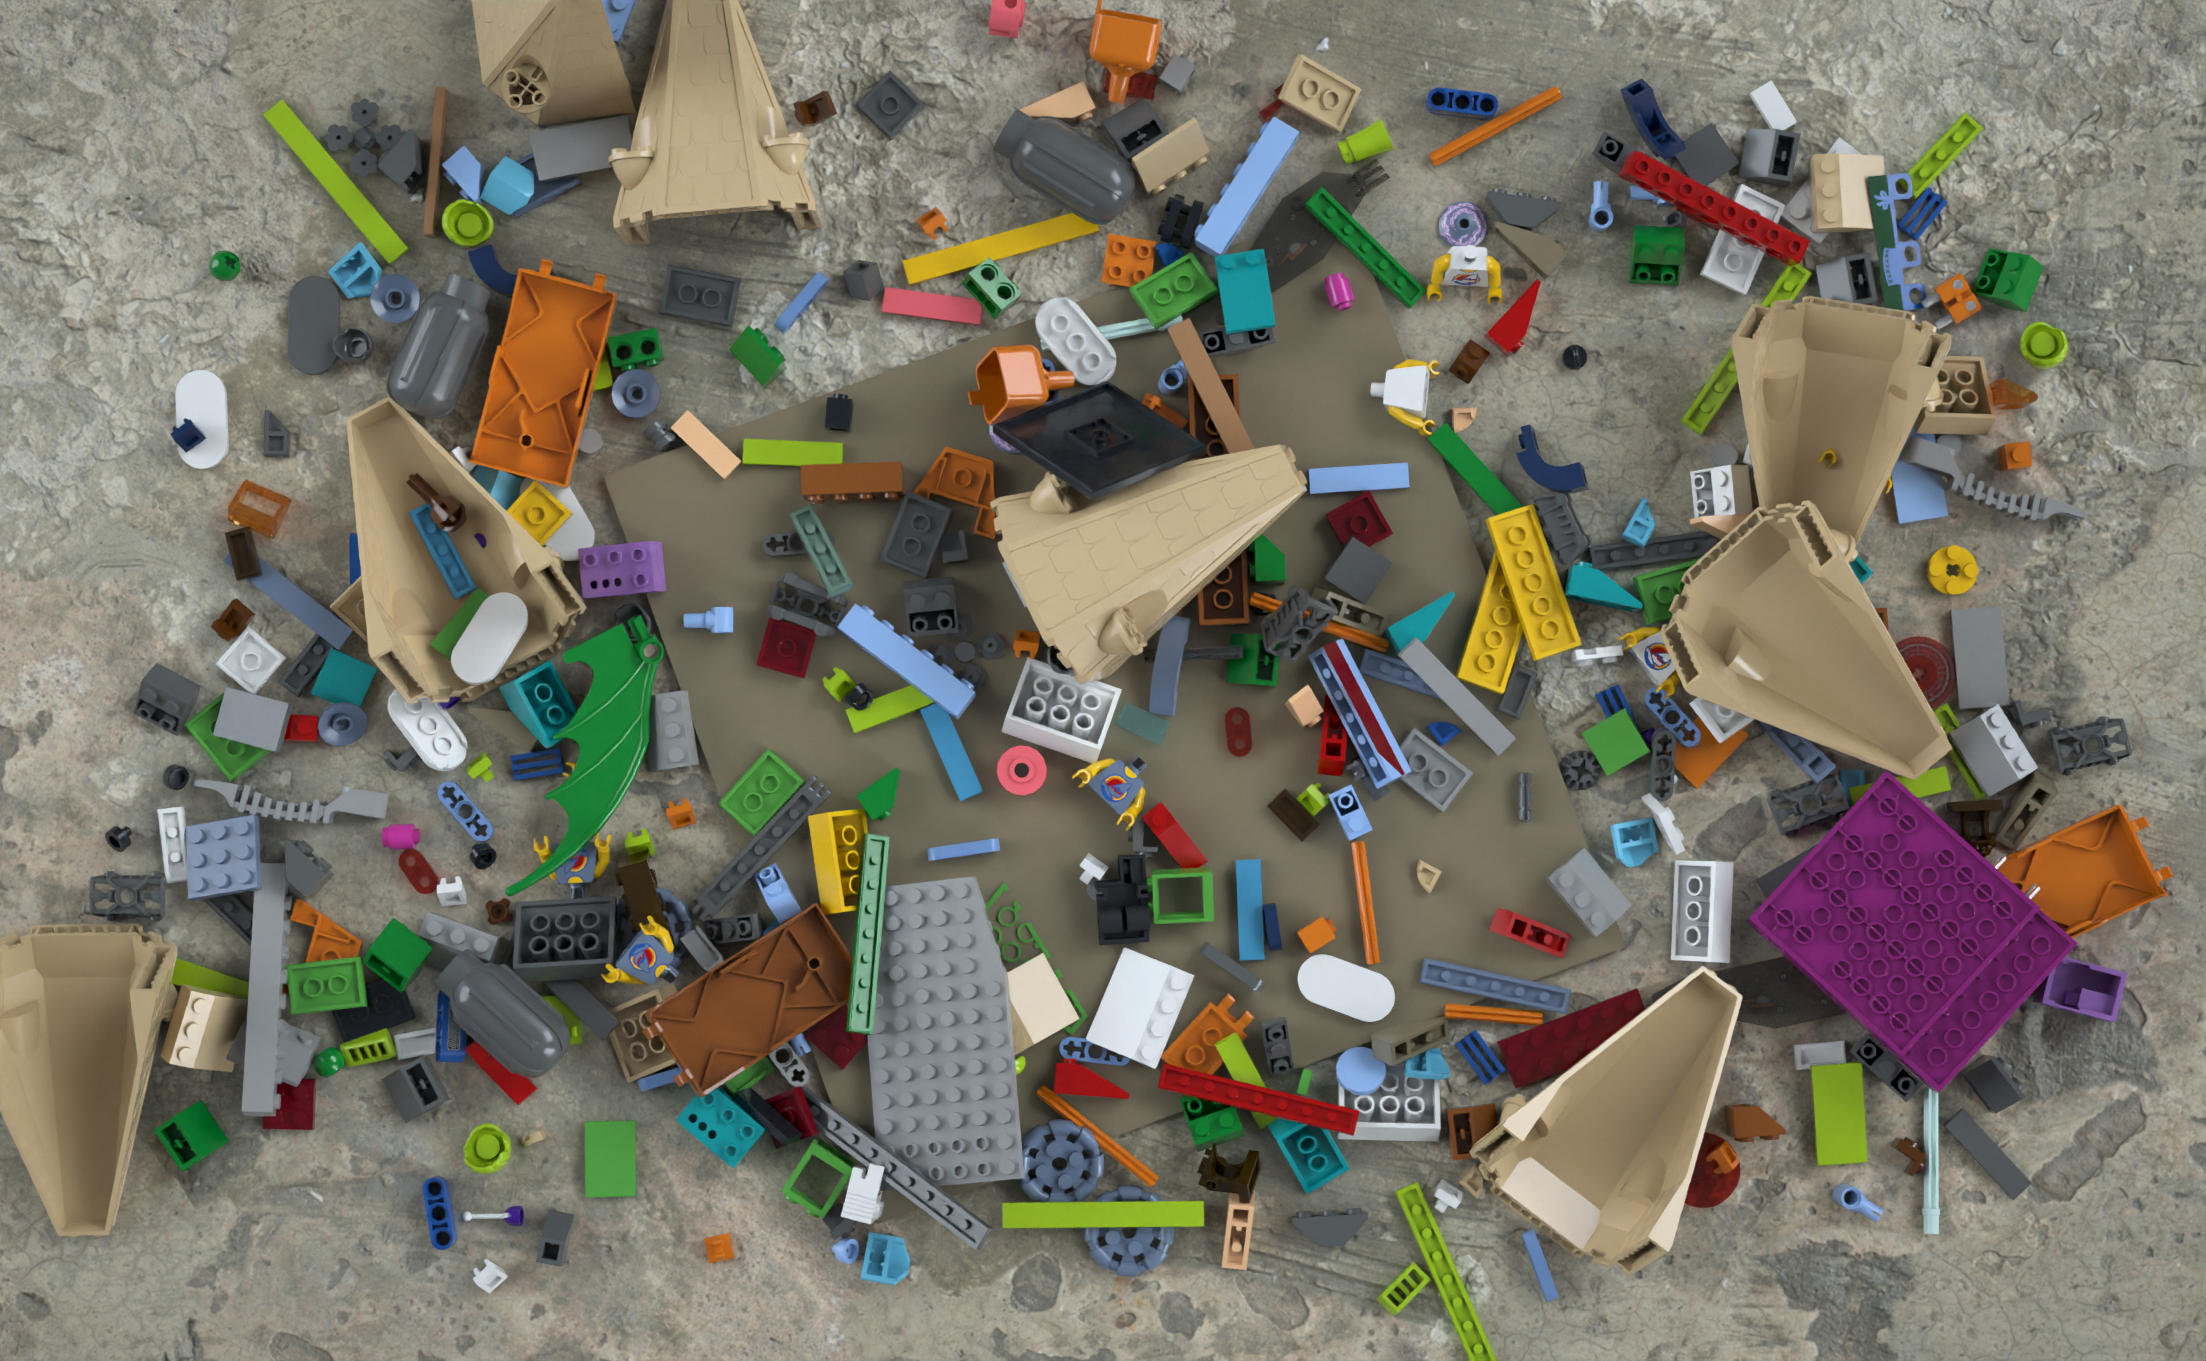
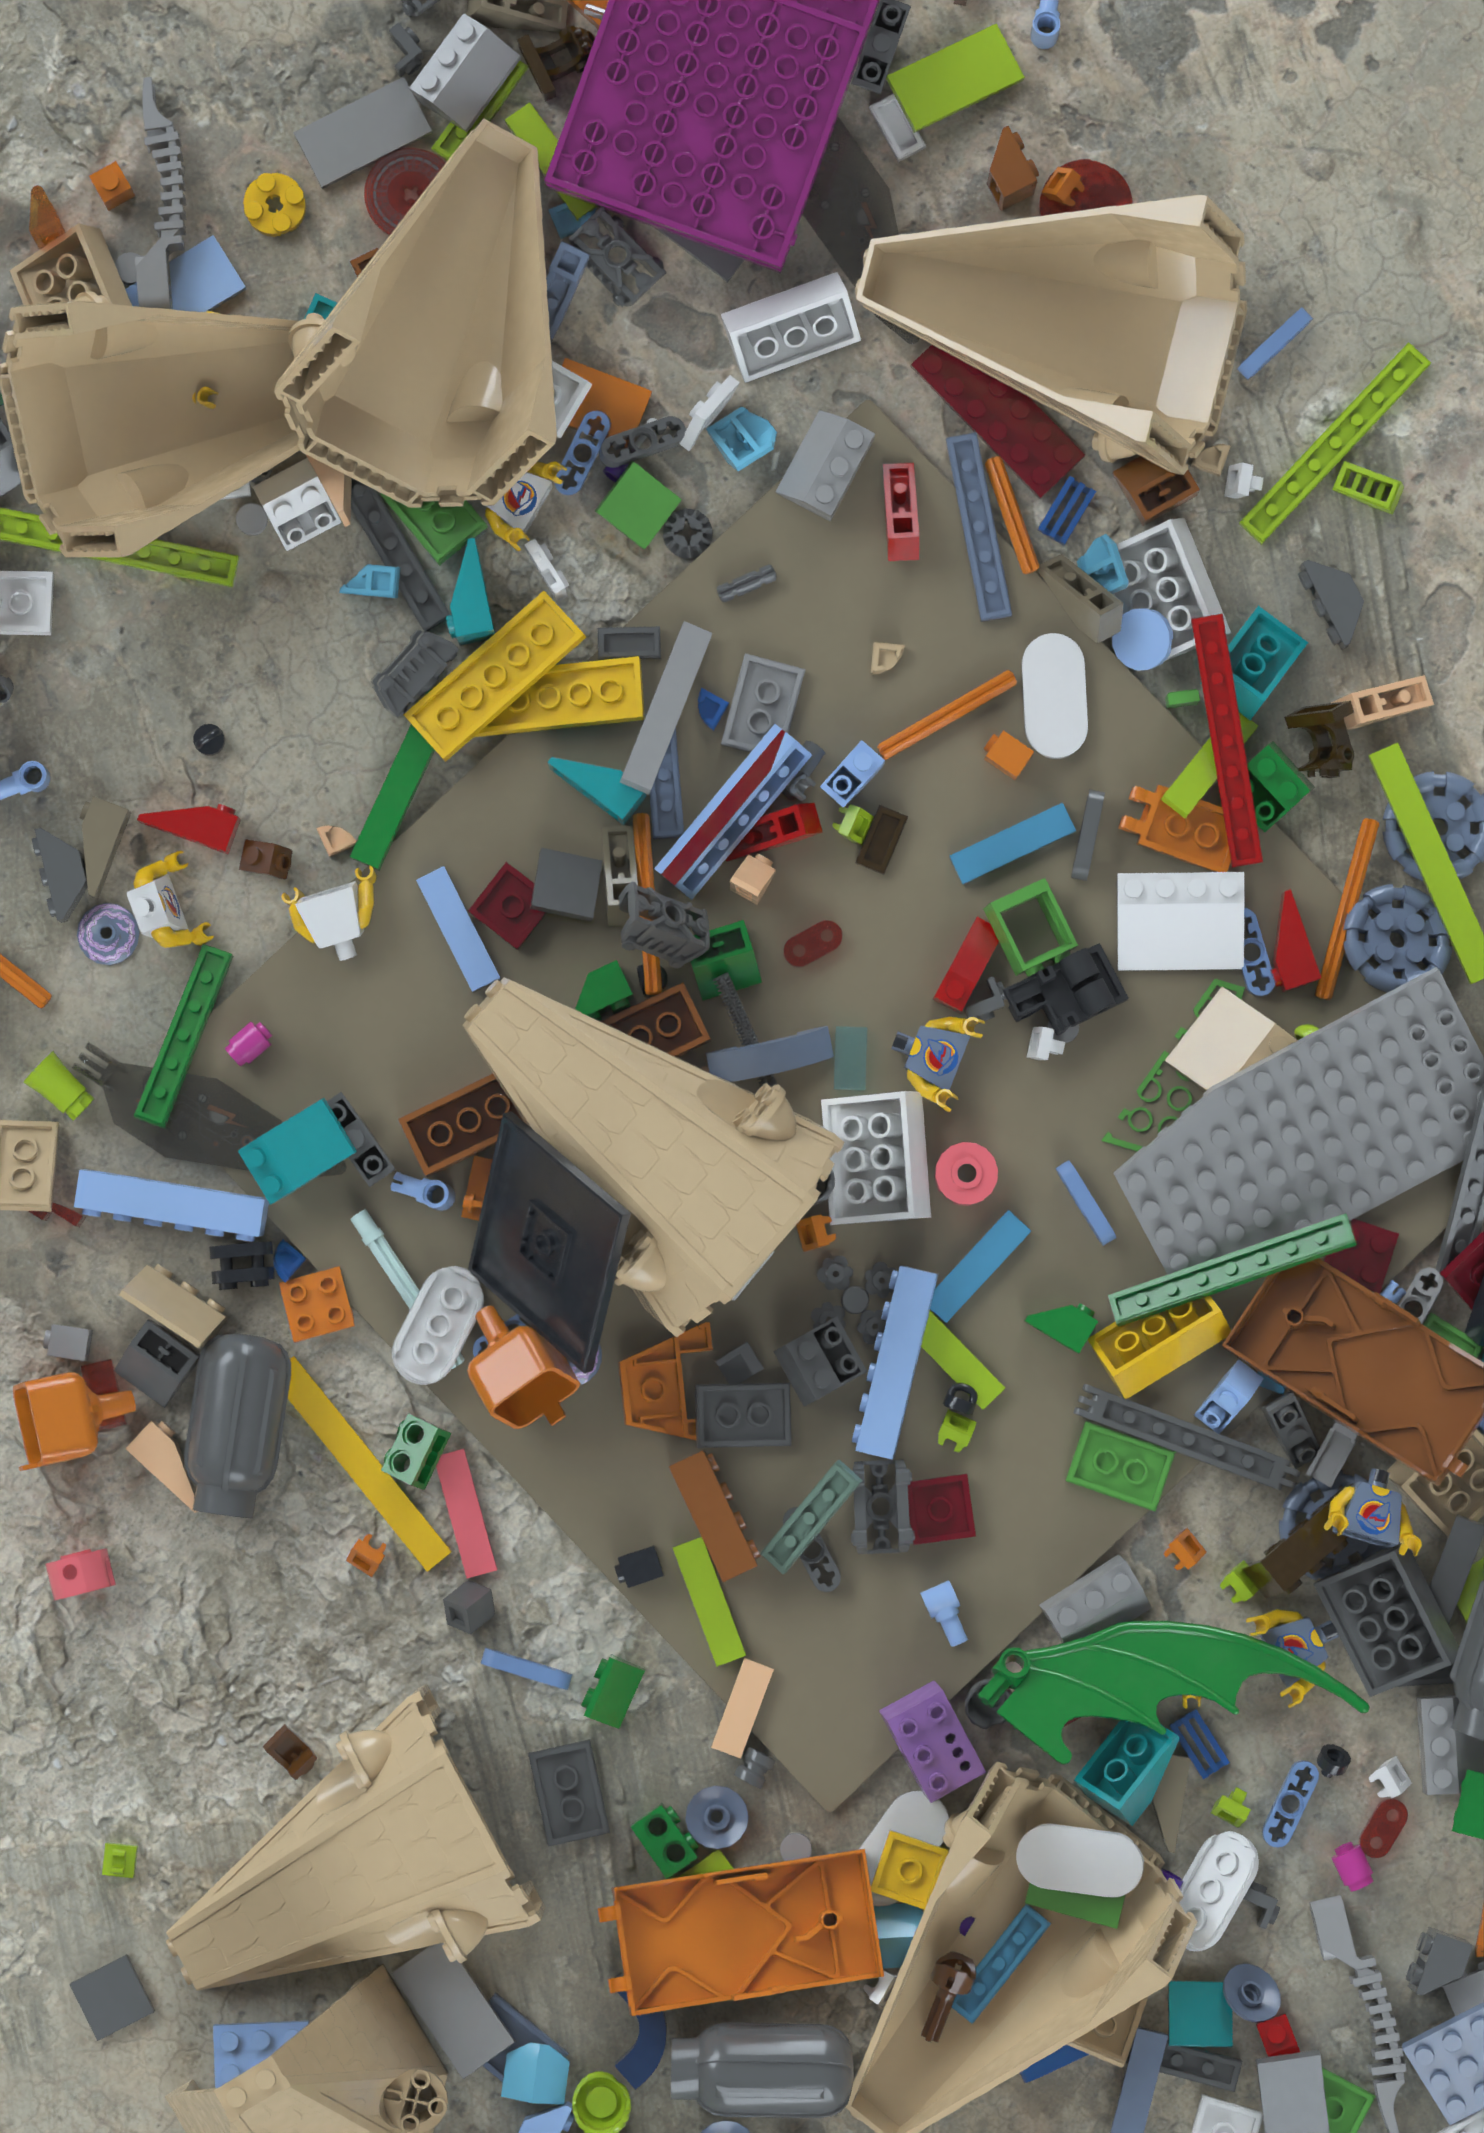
camera: 110 degrees left, 0 degrees up
reddish brown plate [486,898,513,925] -> none
dark grey tile [856,71,925,141] -> none
bright green tile [1129,252,1218,330] -> none
medium nougat tile [1167,318,1255,454] -> none
dark grey slope [1259,1017,1294,1077] -> none
dark blue beam [1263,903,1282,952] -> none
dark blue arch [1516,424,1589,494] -> none
blue tile [1595,684,1640,729] -> none
green slope [1629,225,1685,286] -> none

